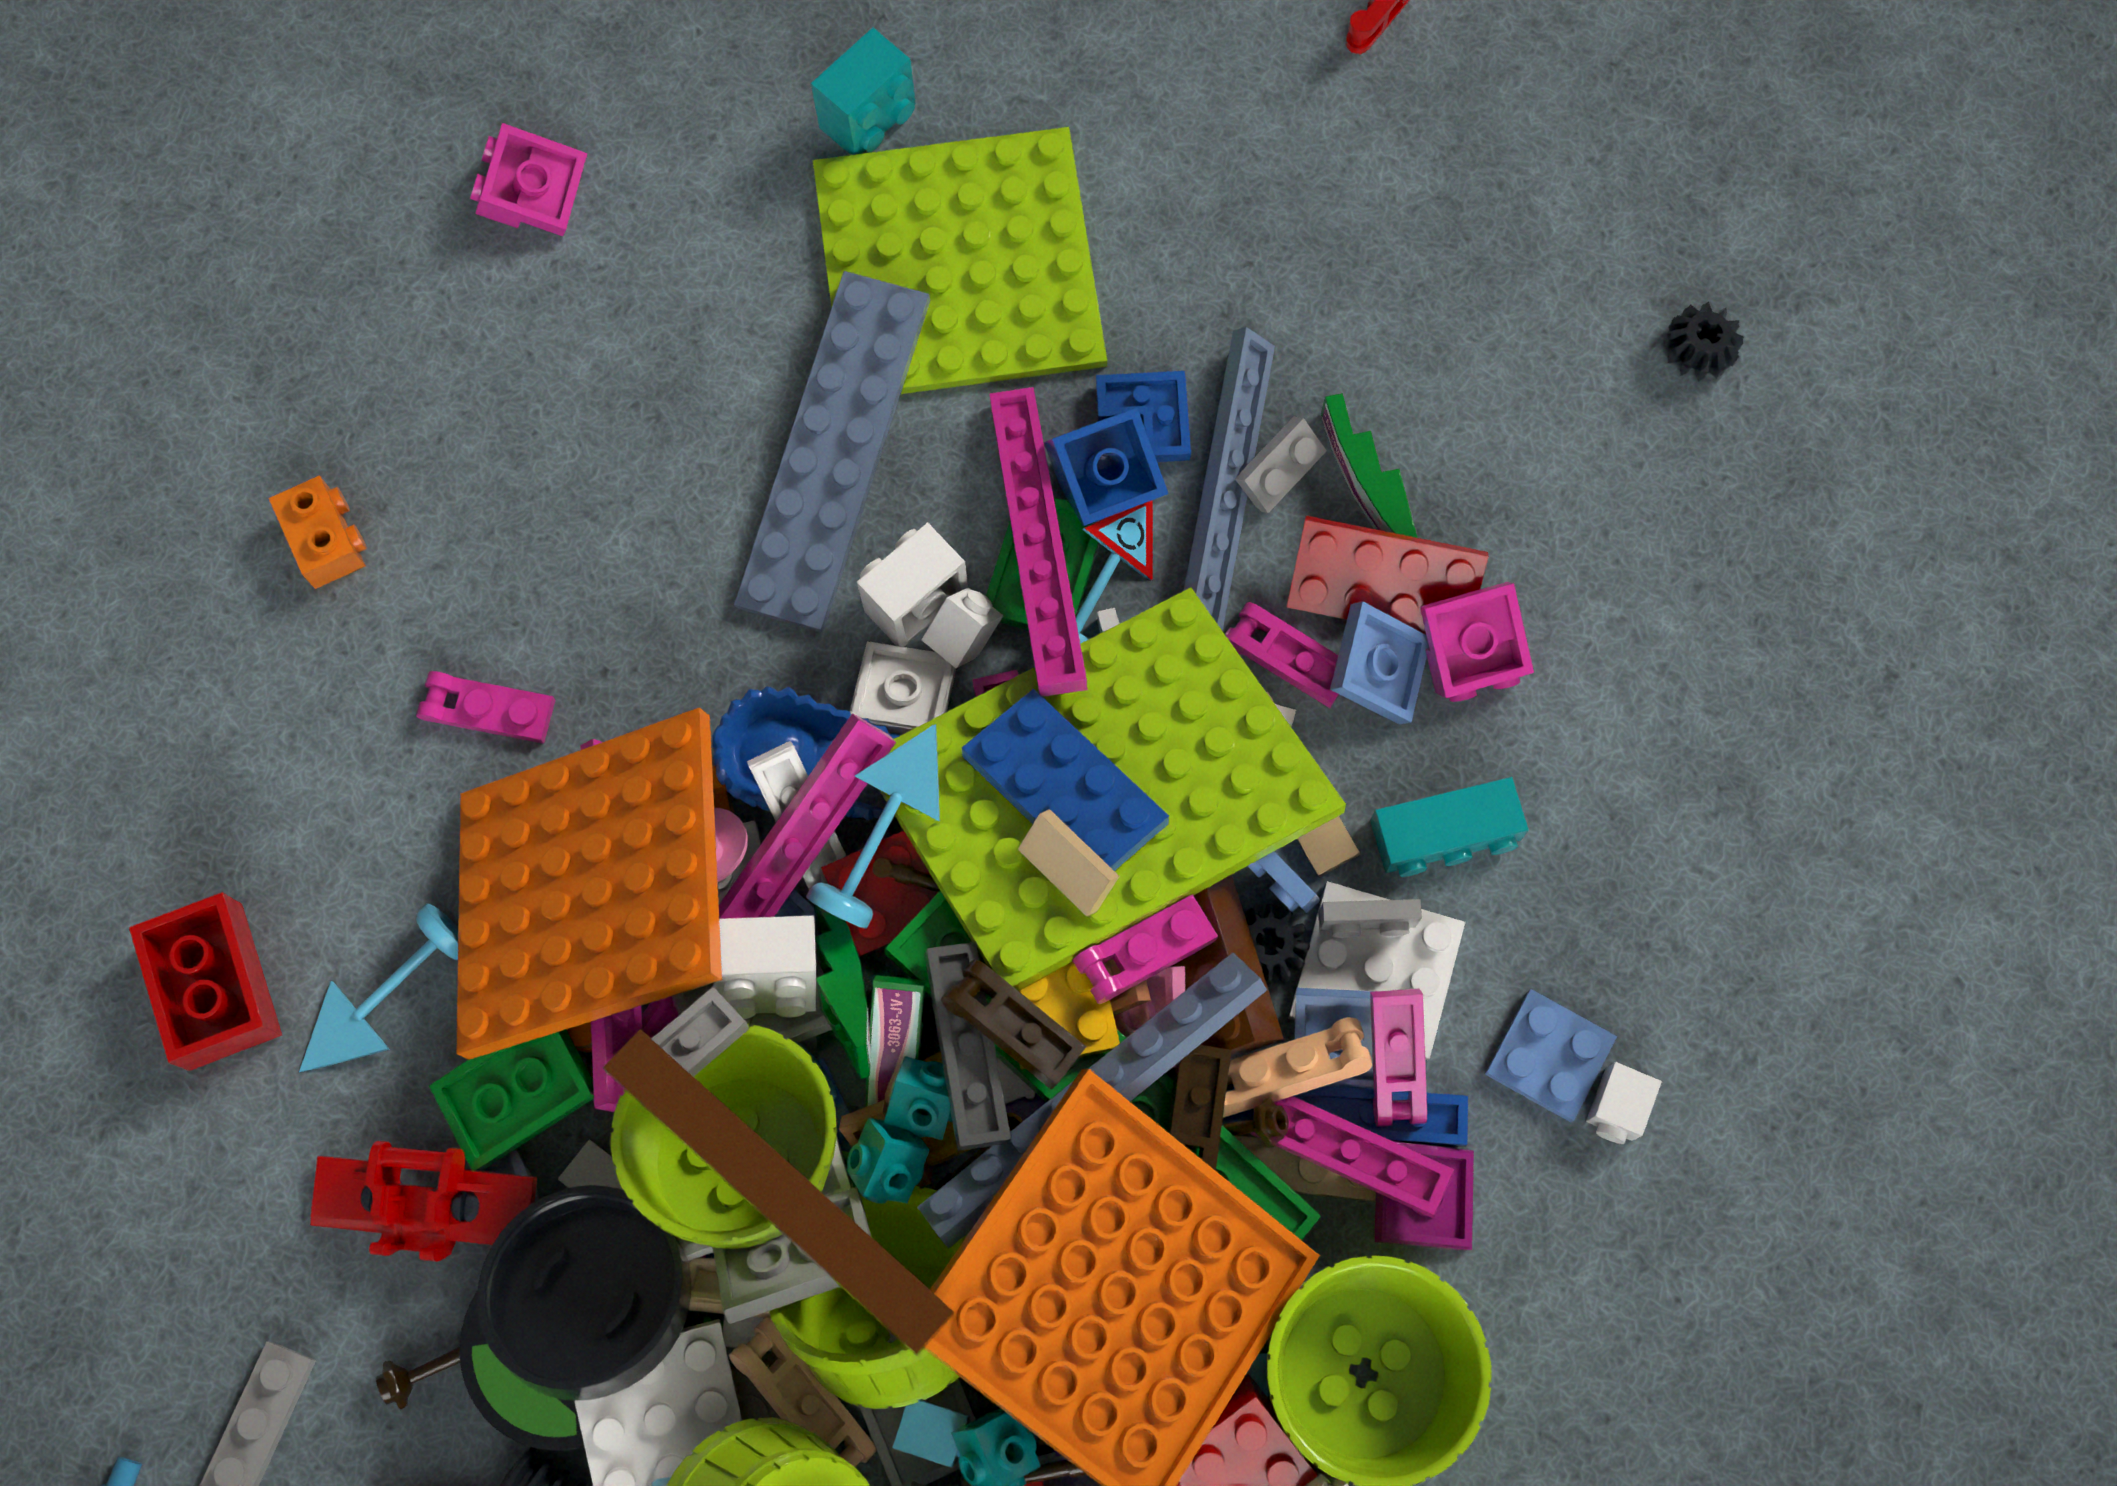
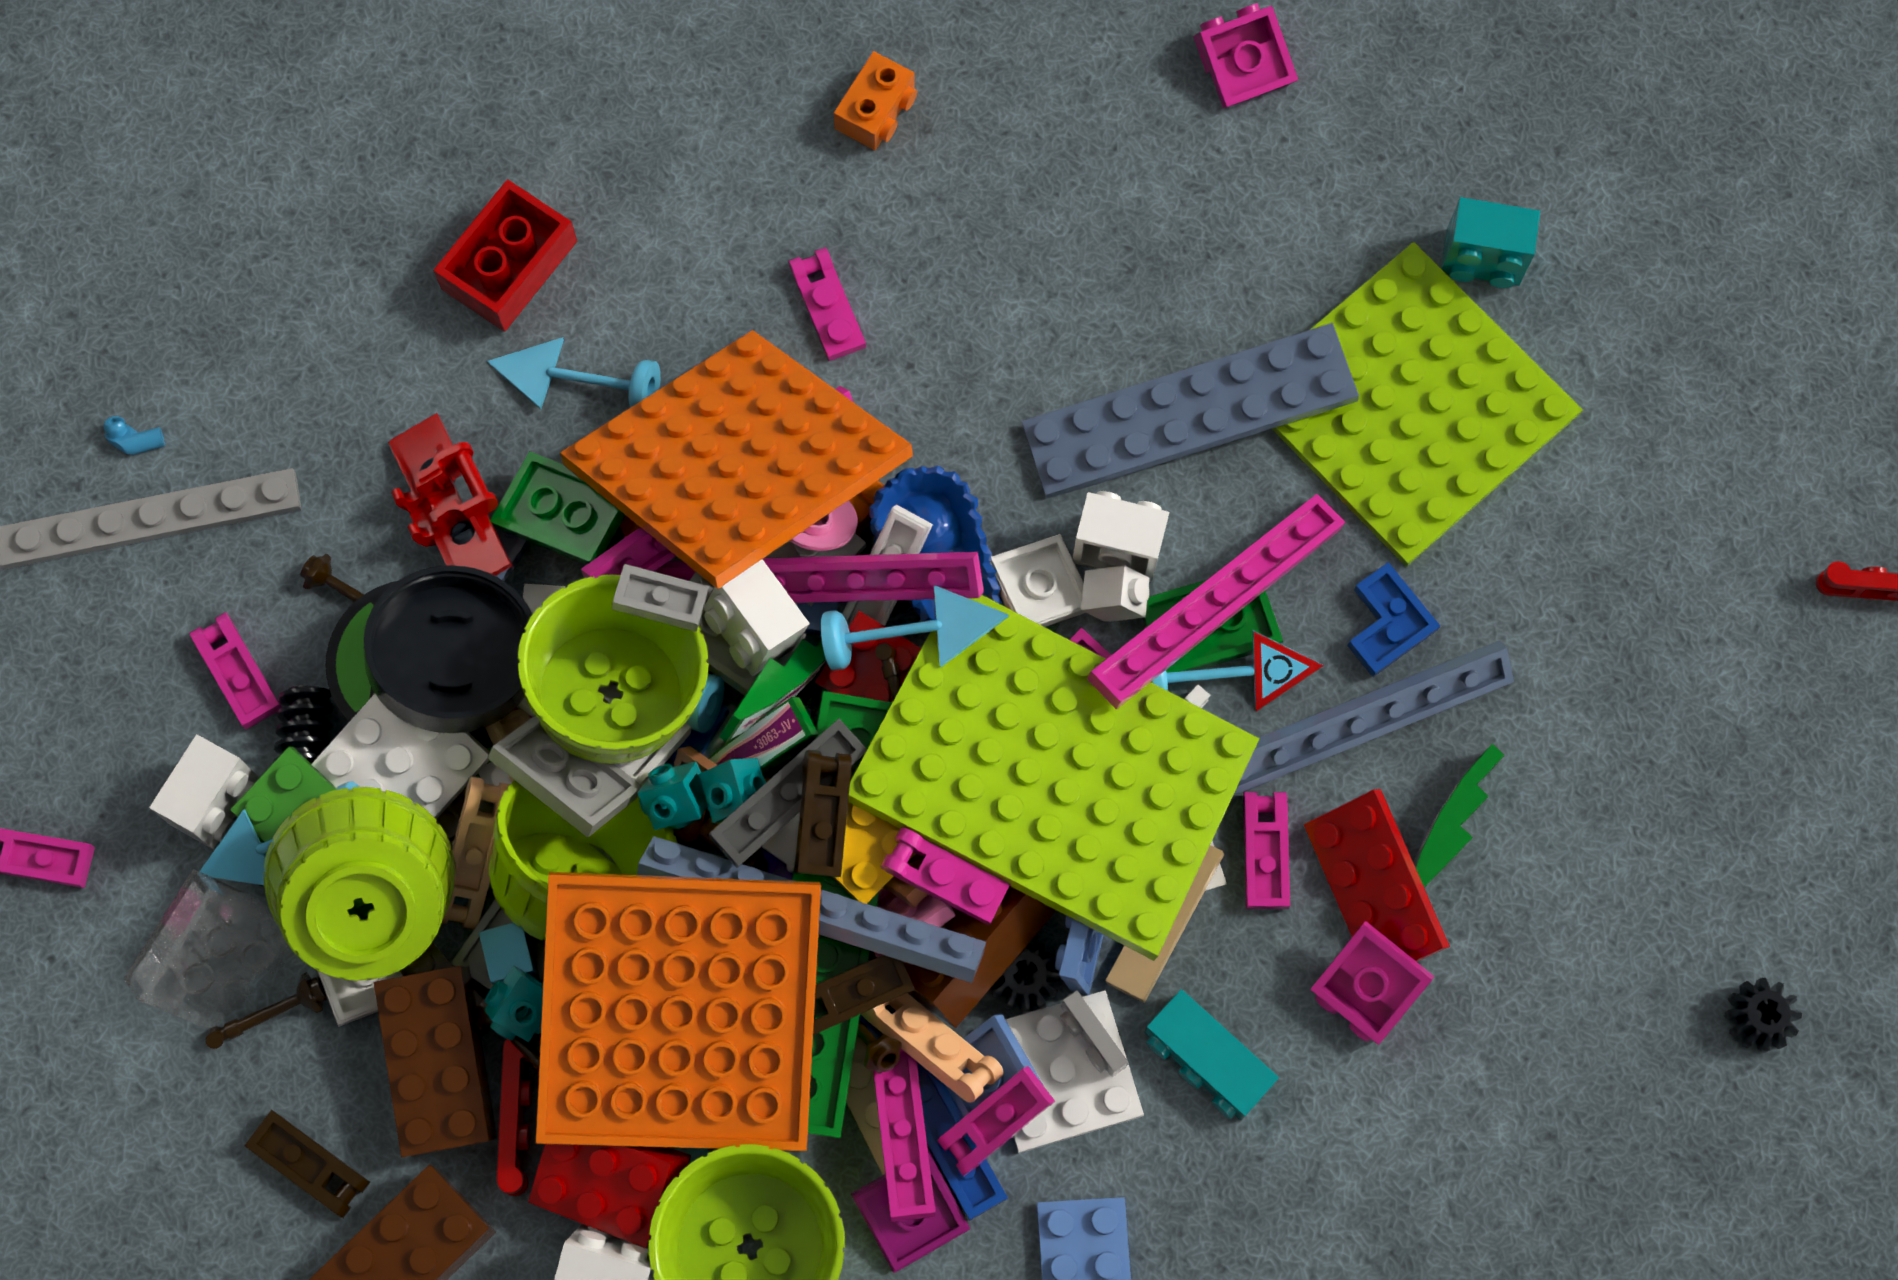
camera: 55 degrees right, 0 degrees up
reddish brown tile [603,1029,954,1356] -> none
blue plate [962,689,1169,871] -> none
tan tile [1018,810,1119,916] -> none
blue slope [1044,407,1169,526] -> none
light grey plate [1235,416,1327,513] -> none
medium blue plate [1330,601,1429,724] -> none

